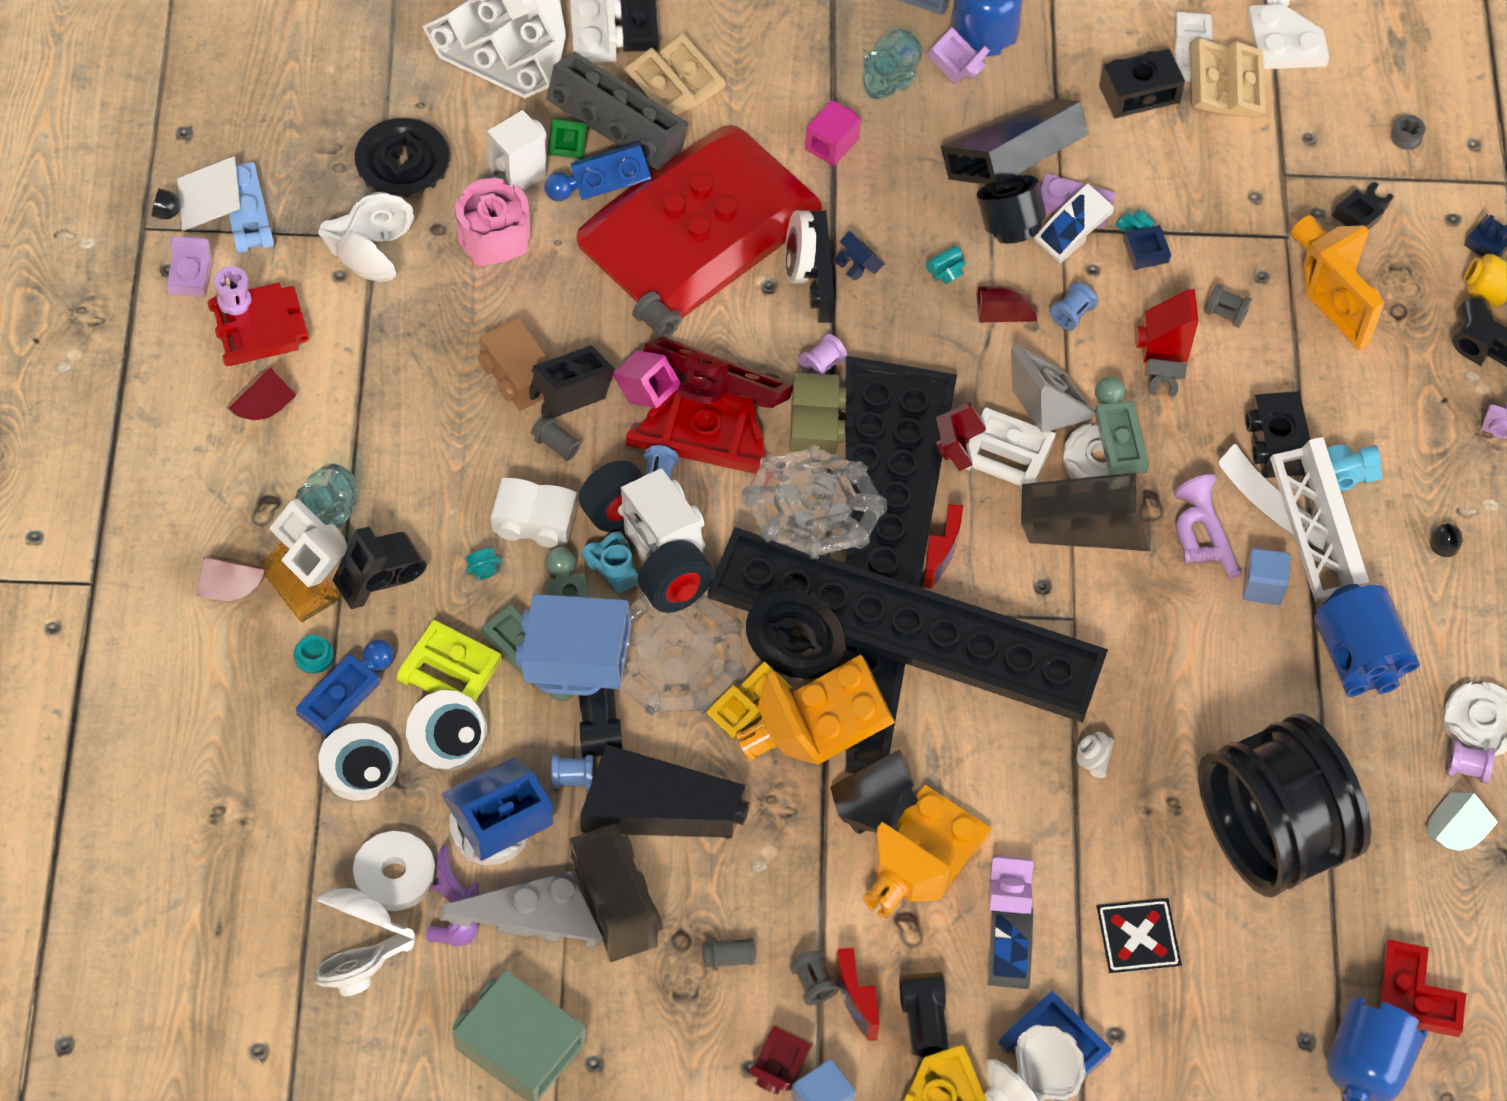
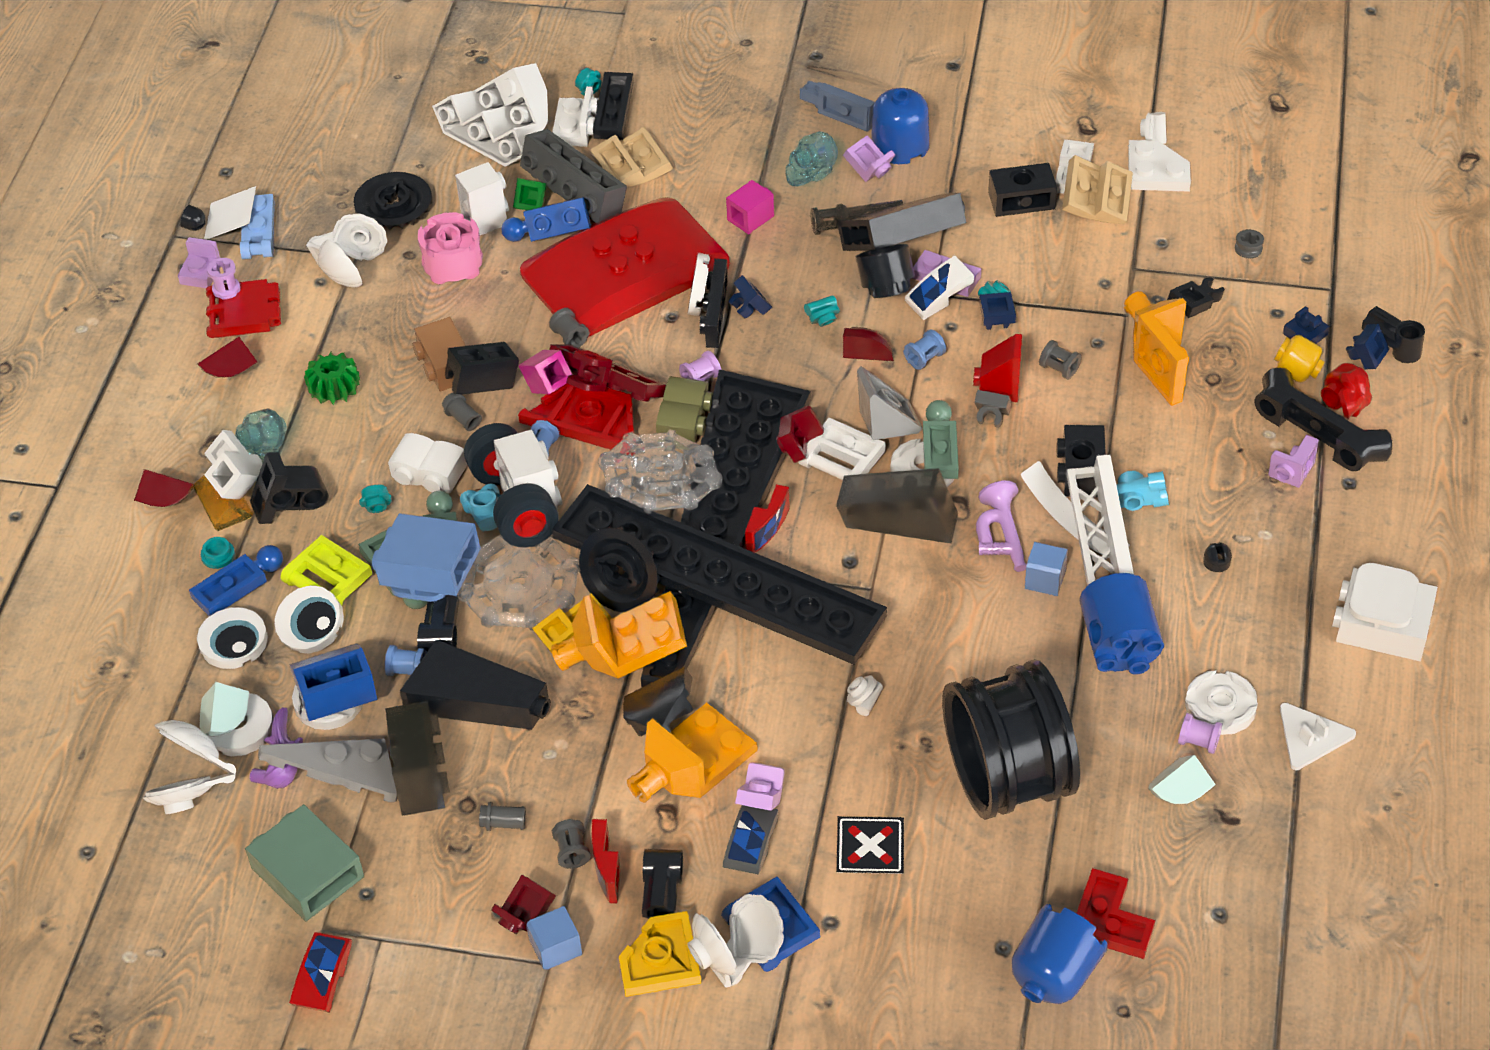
camera: 15 degrees right, 10 degrees down
none -> light aqua brick [200,682,249,736]
none -> green gear [304,351,360,405]
none -> clear smoke pin [810,200,903,235]

